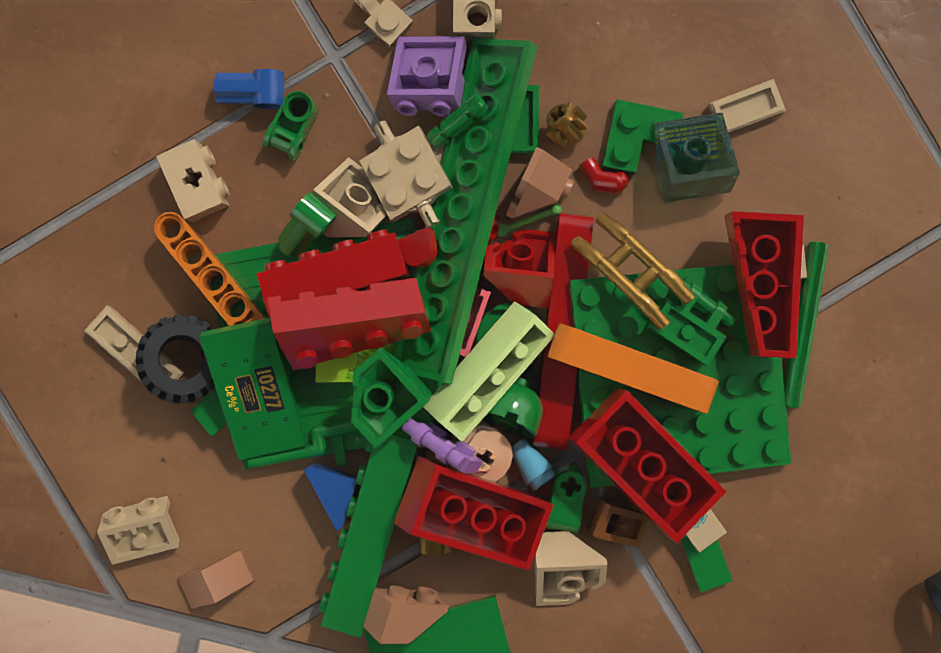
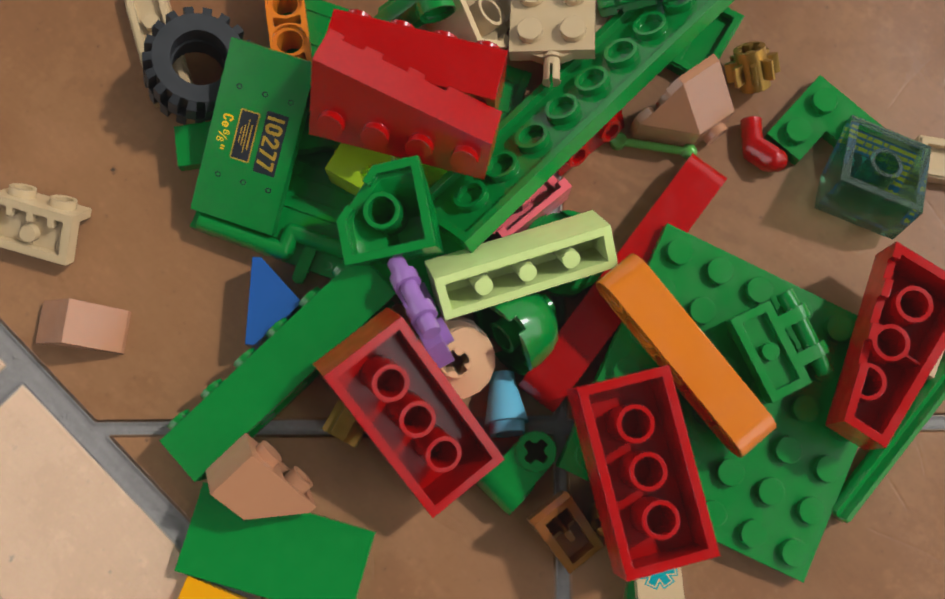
camera: 25 degrees right, 10 degrees down
red tile [399,227,437,269] -> none
red slope [483,229,556,308] -> none
tan slope [534,530,607,606] -> none
pearl gold piece [571,212,695,330] -> none

